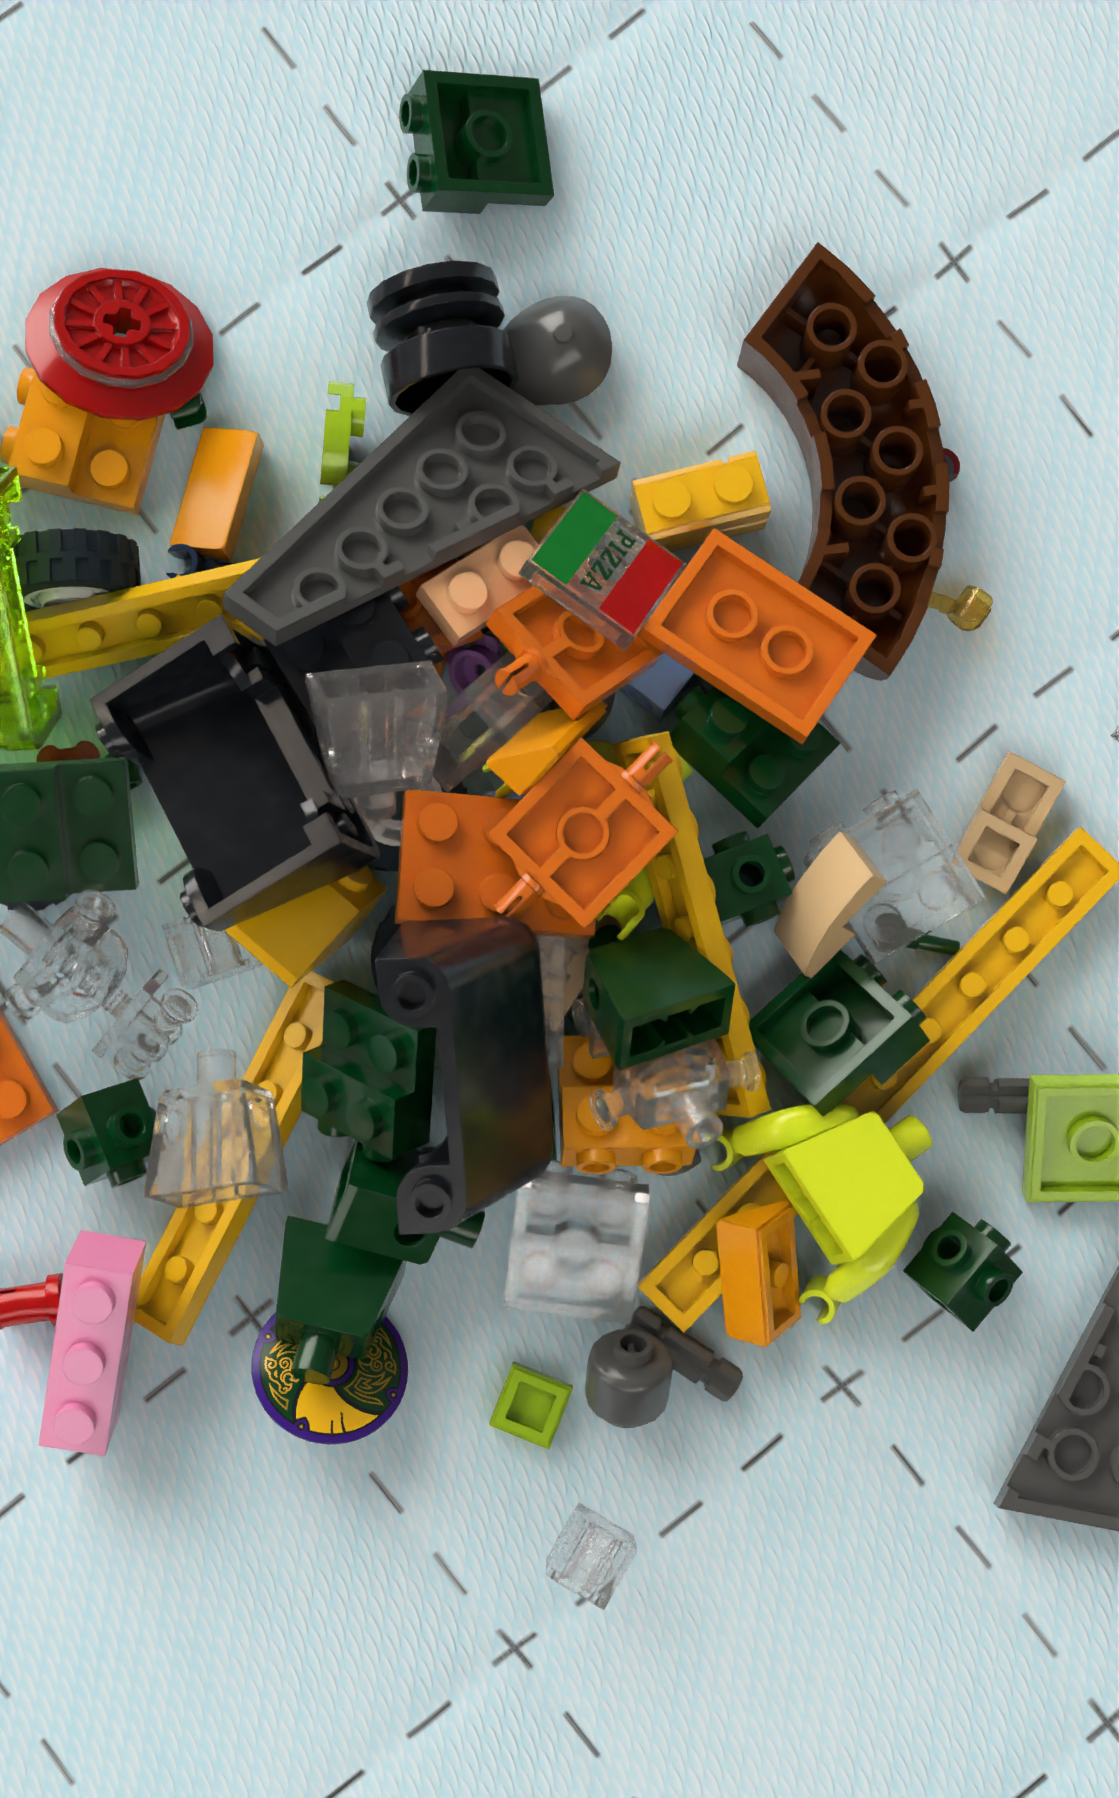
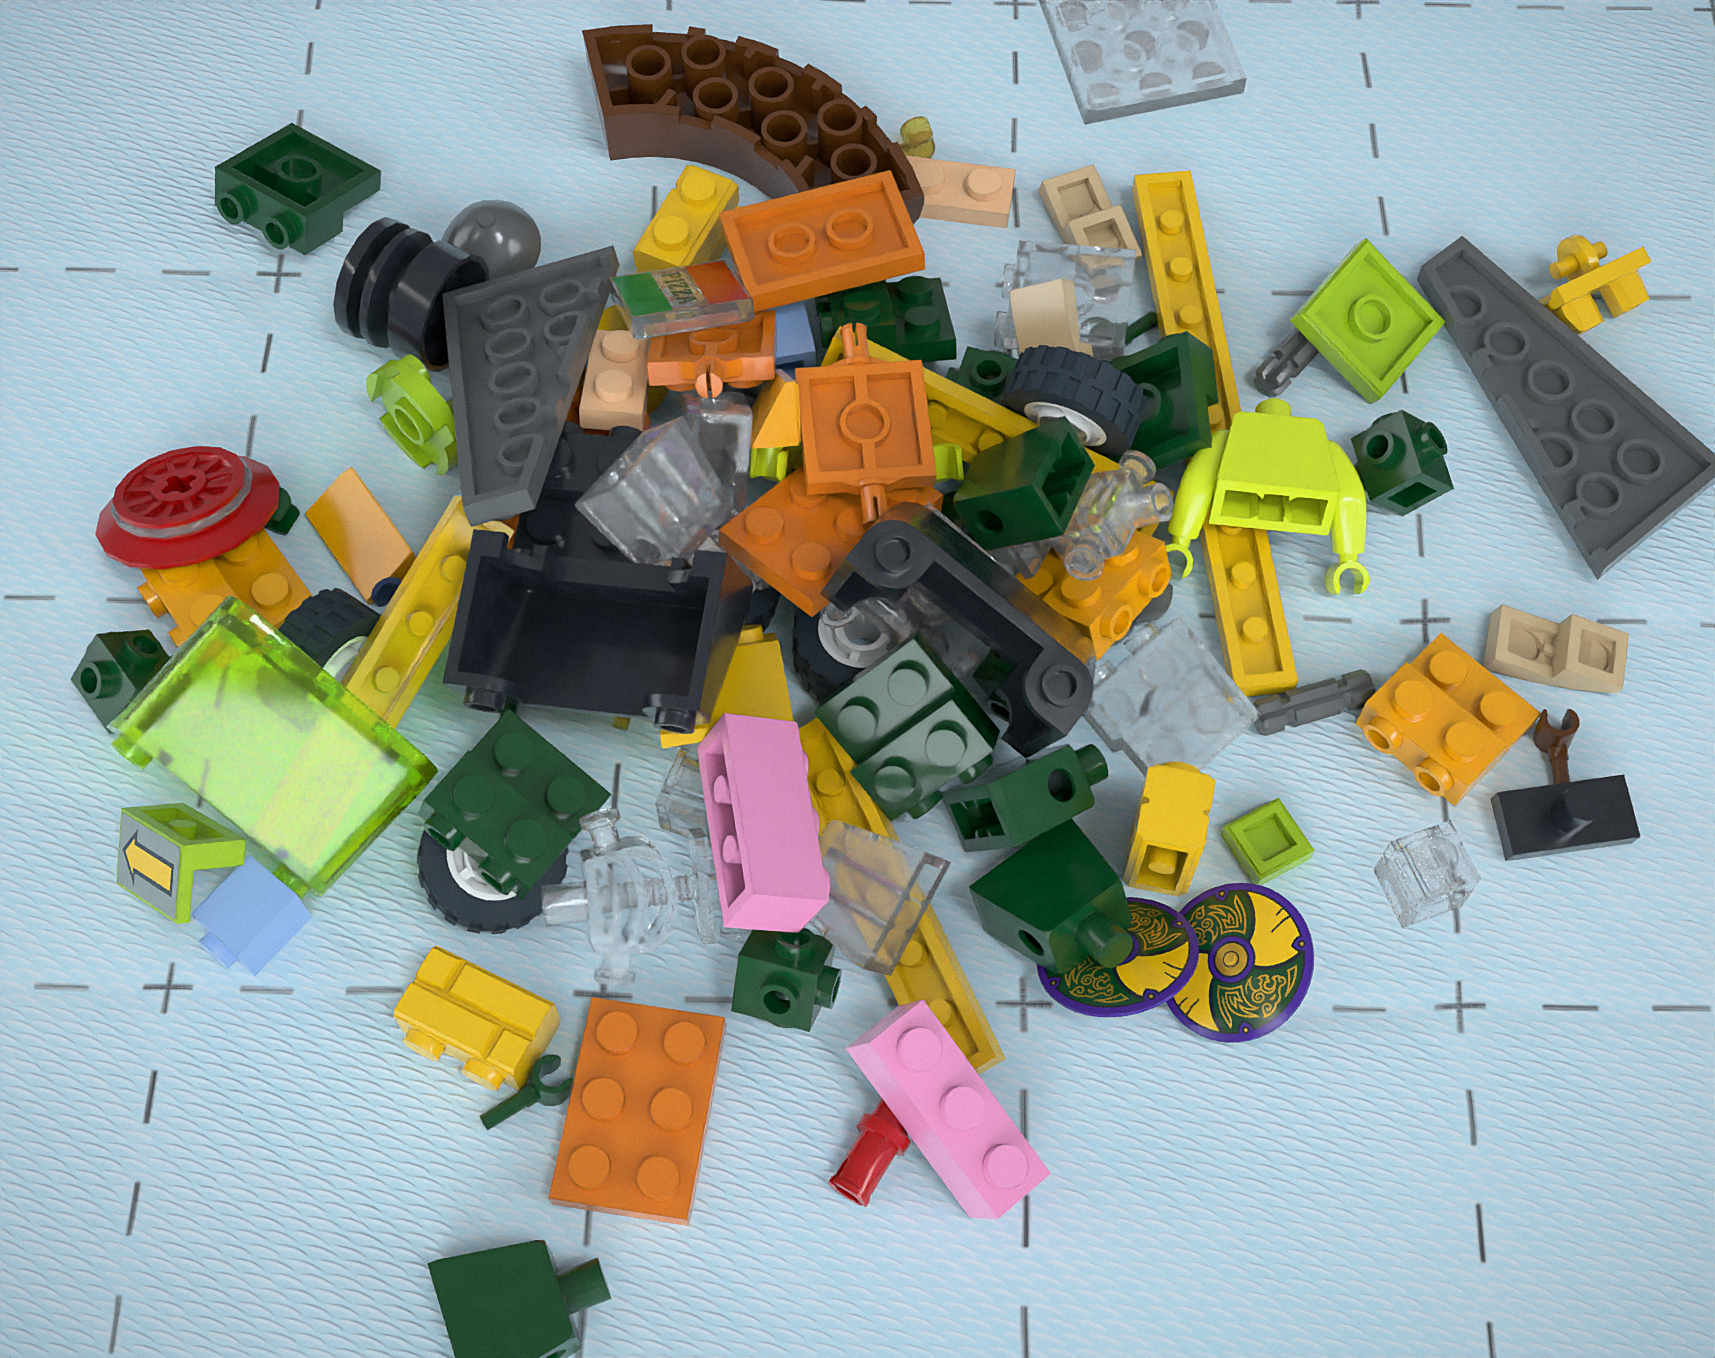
camera: 45 degrees left, 20 degrees down
dark grey head [585,1329,673,1428] -> none
light orange slope [716,1200,801,1347] -> none
none -> bright pink brick [697,713,830,933]
none -> light nougat plate [906,156,1016,228]
none -> black wheel [1001,345,1148,458]
none -> yellow brick [1122,761,1216,897]
none -> shield [1166,883,1314,1043]
none -> light orange plate [1356,633,1541,807]
none -> tan slope [1483,604,1629,693]
none -> black tile [1490,774,1641,861]
none -> reddish brown hand [1533,709,1580,784]

